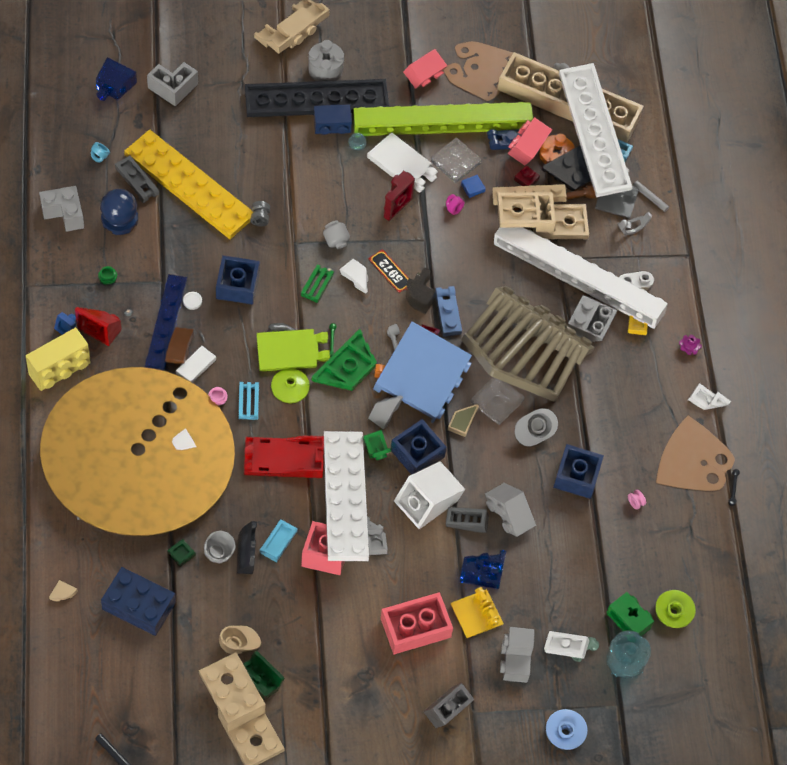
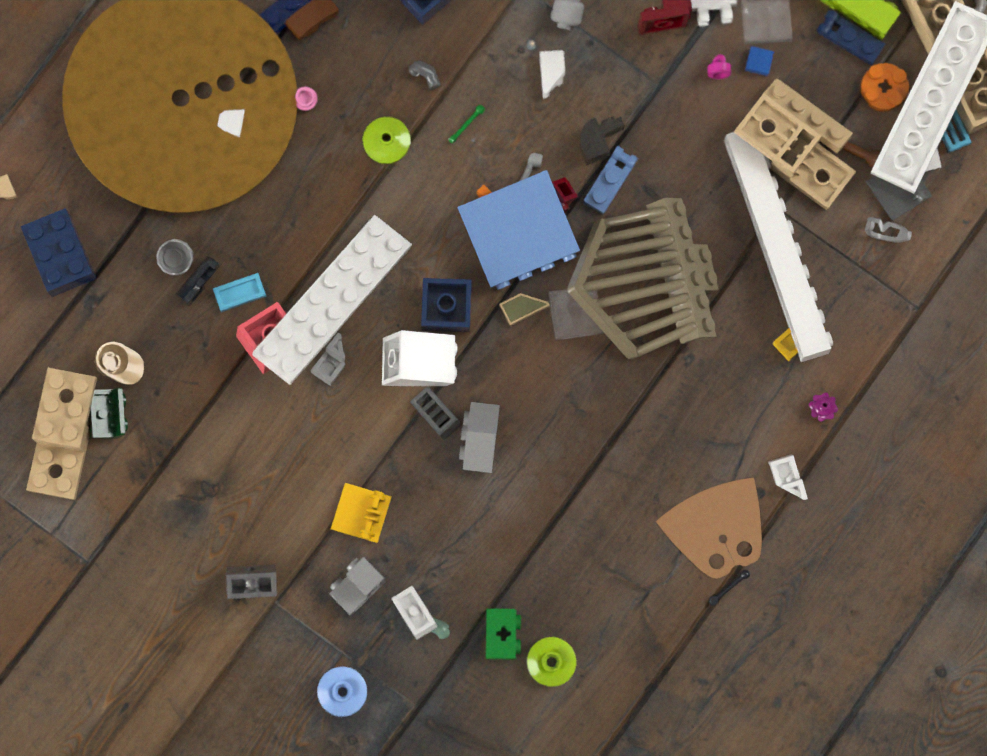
camera: 45 degrees right, 20 degrees up
dark green tile [167,539,196,567] -> none
white tile [176,346,216,383] -> none
medium azure tile [239,382,259,420] -> none
red piece [244,435,324,478] -> none
lime tile [256,329,330,372] -> none
green tile [301,264,334,303] -> none
green wing [311,329,377,391] -> none
green bracket [362,430,391,461] -> none
sticker [368,249,414,293] -> none
light grey slope [368,395,403,429] -> none
coral brick [381,592,453,655] -> none
clear blue slope [460,550,506,589] -> none
coral brick [507,117,552,166] -> none
dark red tile [514,165,540,186] -> none
light grey piece [514,408,558,446] -> none
black wing [541,145,591,191] -> none
dark blue brick [553,444,604,499] -> none
light grey slope [568,295,617,342] -> none
clear light blue brick [606,631,651,678] -> none
white plate [619,271,654,291] -> none
bright pink bush [628,490,646,510] -> none
light grey piece [633,180,669,212] -> none

